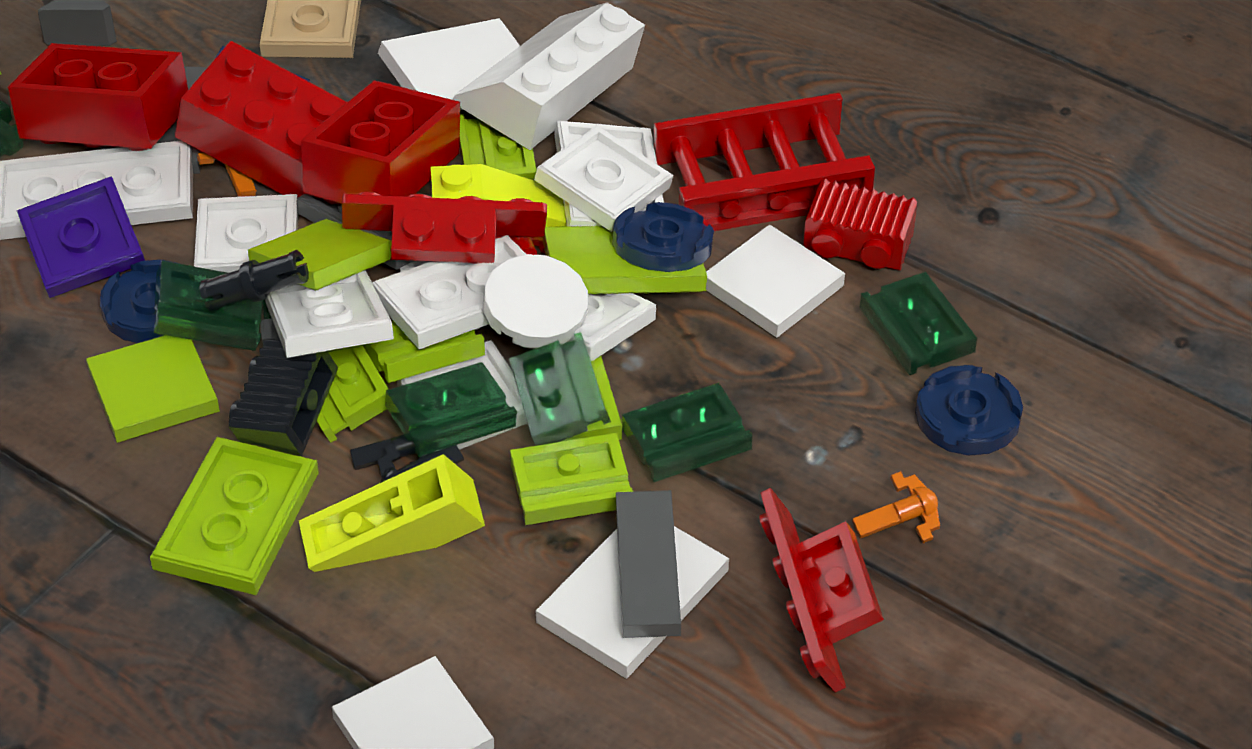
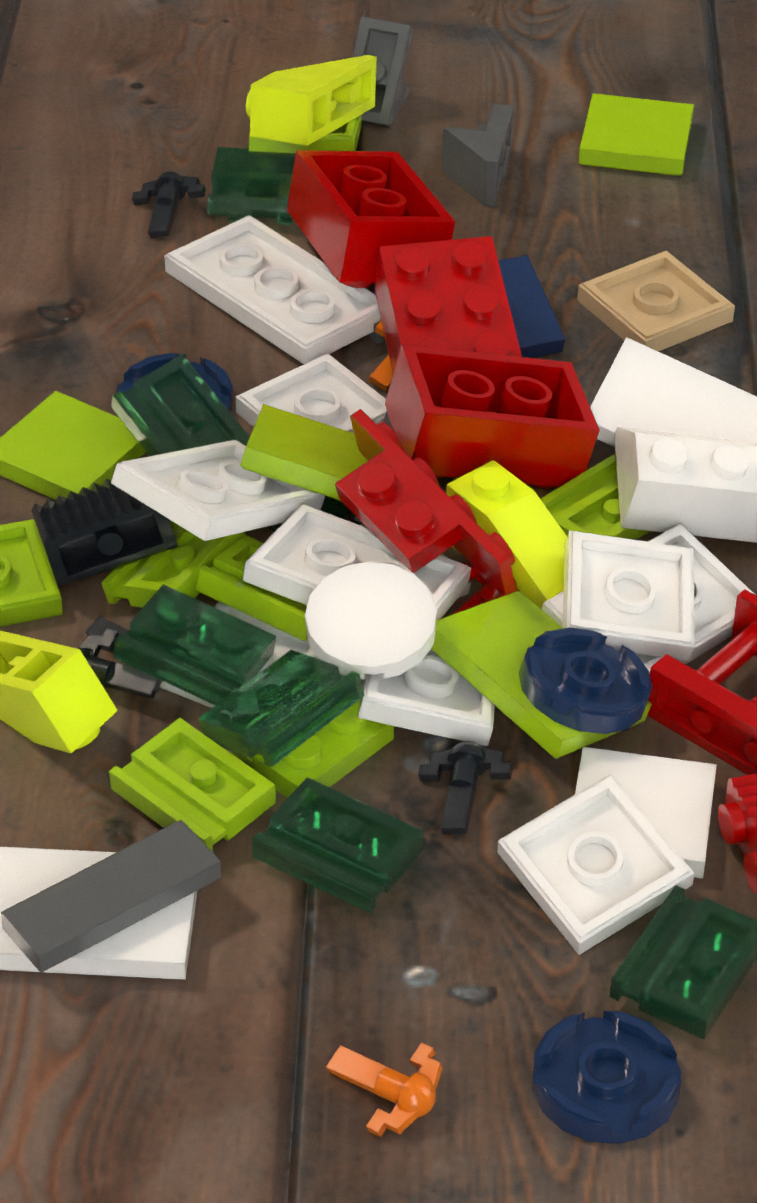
camera: 55 degrees right, 5 degrees down
dark purple tile [16,176,145,298] -> none
black pin [200,250,309,312] -> none
red bracket [759,488,884,693] -> none
none -> black piece [418,741,513,834]
none -> white tile [497,774,694,955]

